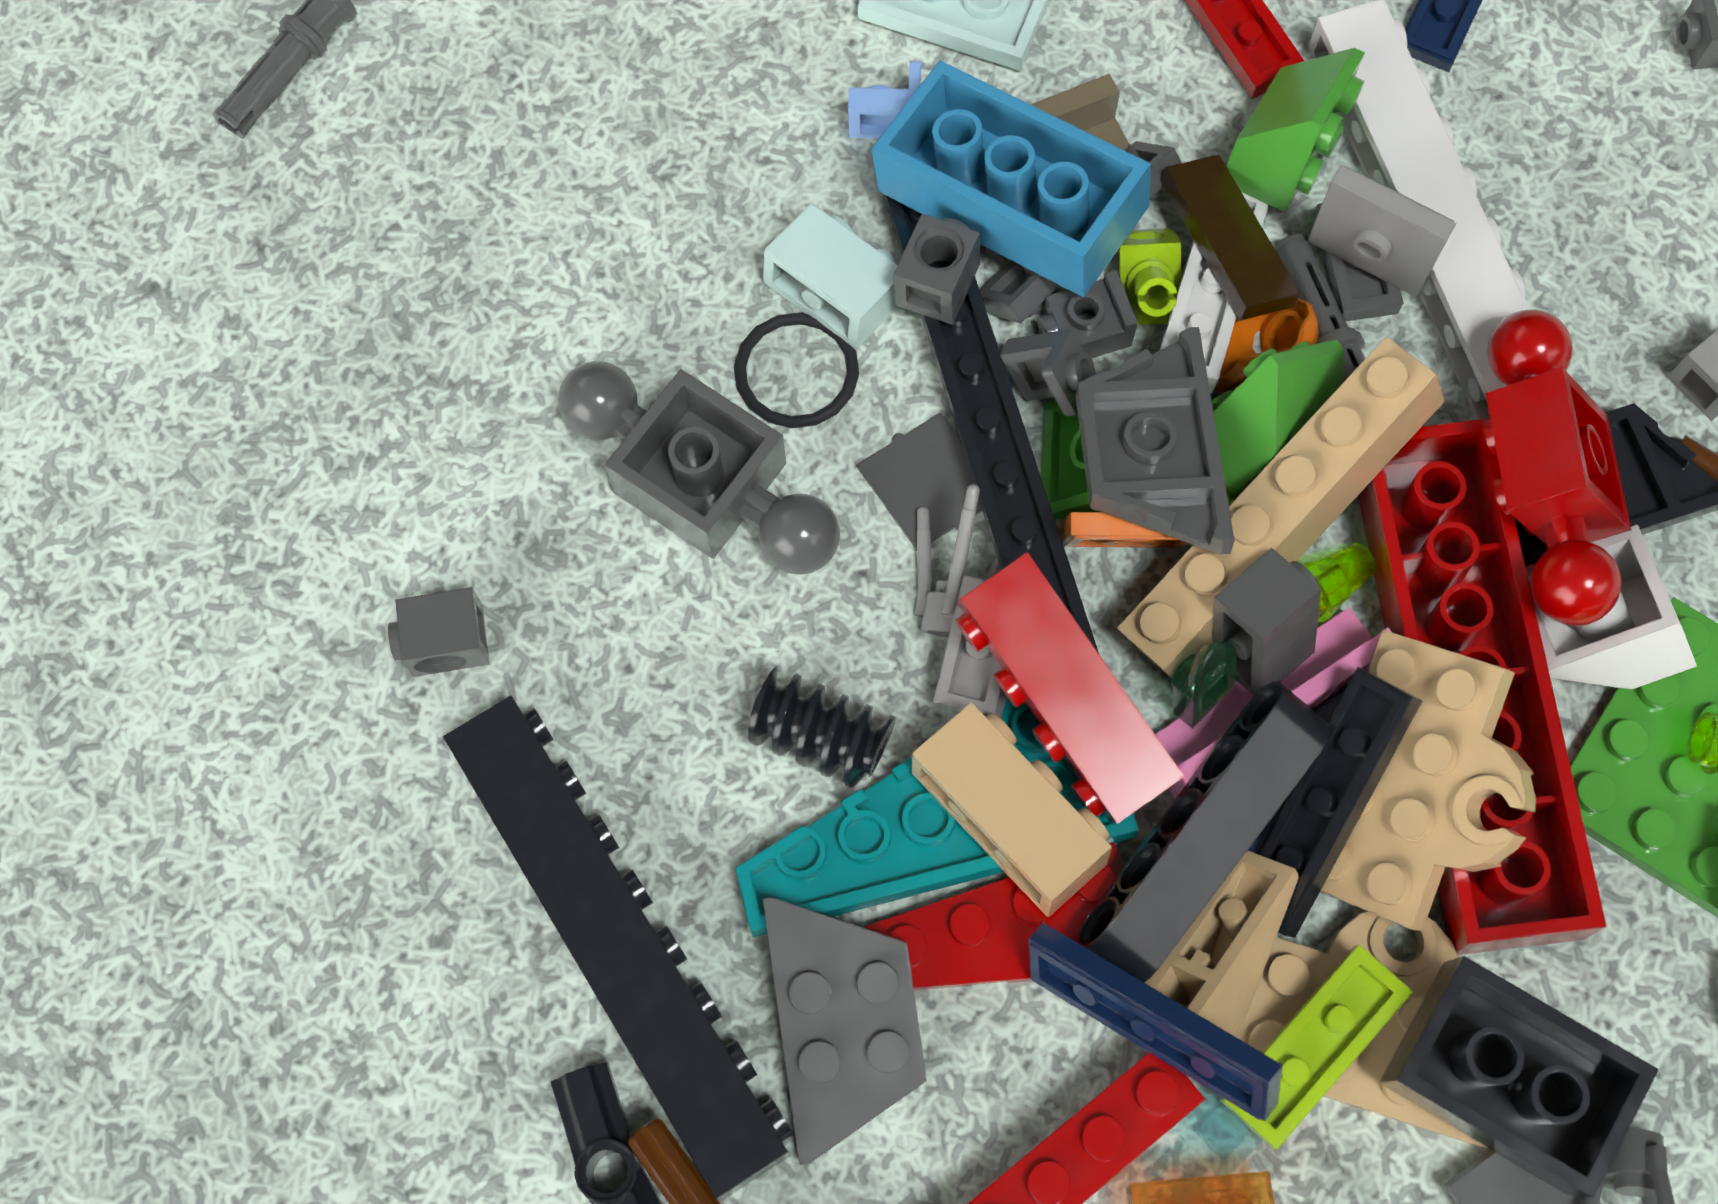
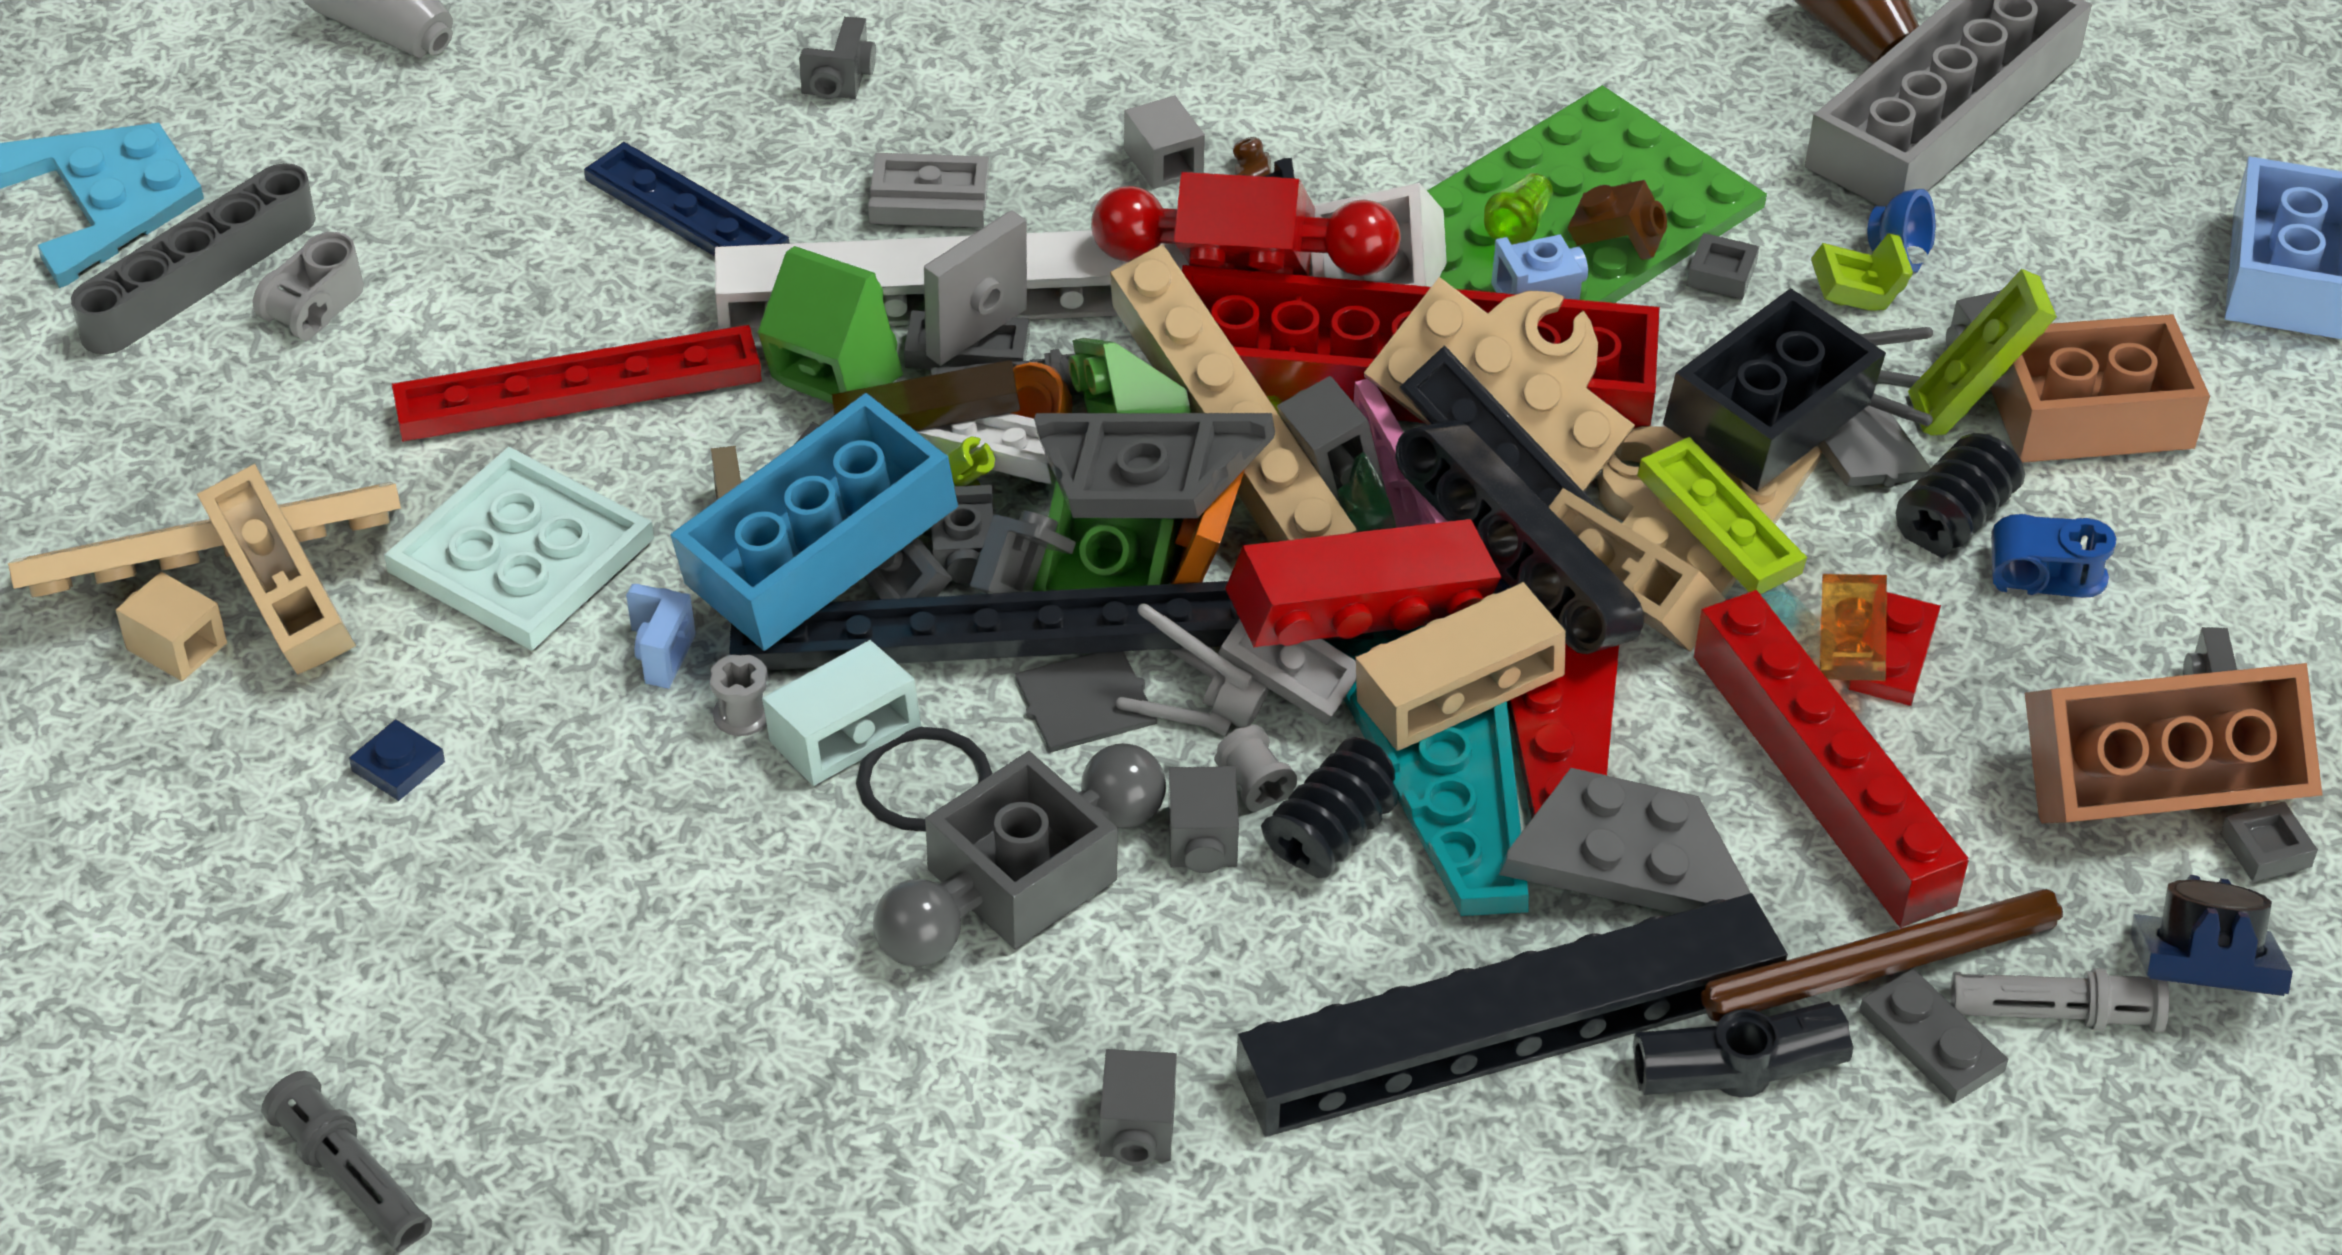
camera: 80 degrees left, 25 degrees down
dark grey brick [893,214,980,325] -> none
dark blue tile [1029,923,1282,1121] -> none
none -> light grey bush [710,655,767,736]
none -> light grey plate [868,153,989,228]
none -> dark grey brick [1168,766,1239,873]
none -> light grey bush [1214,725,1297,812]
none -> light blue brick [1491,234,1588,300]

